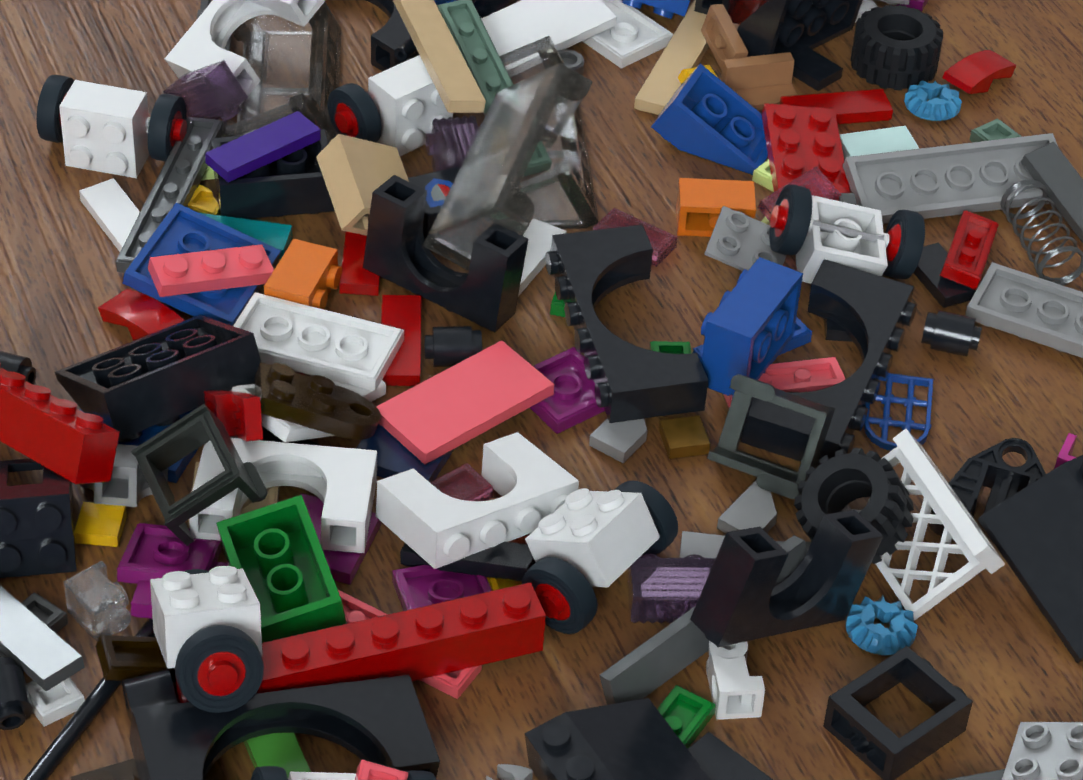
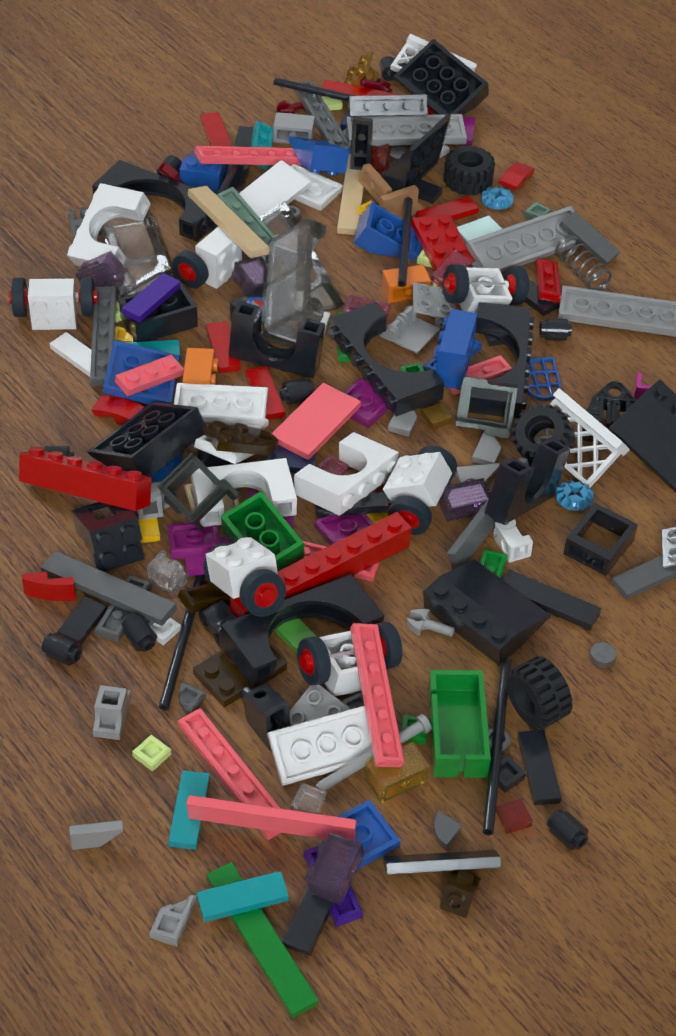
camera: 15 degrees left, 5 degrees up
red slope [204,390,263,442] -> none
tan brick [316,134,409,236] -> none
none -> light grey hinge [380,305,440,354]
none -> black piece [398,197,413,287]

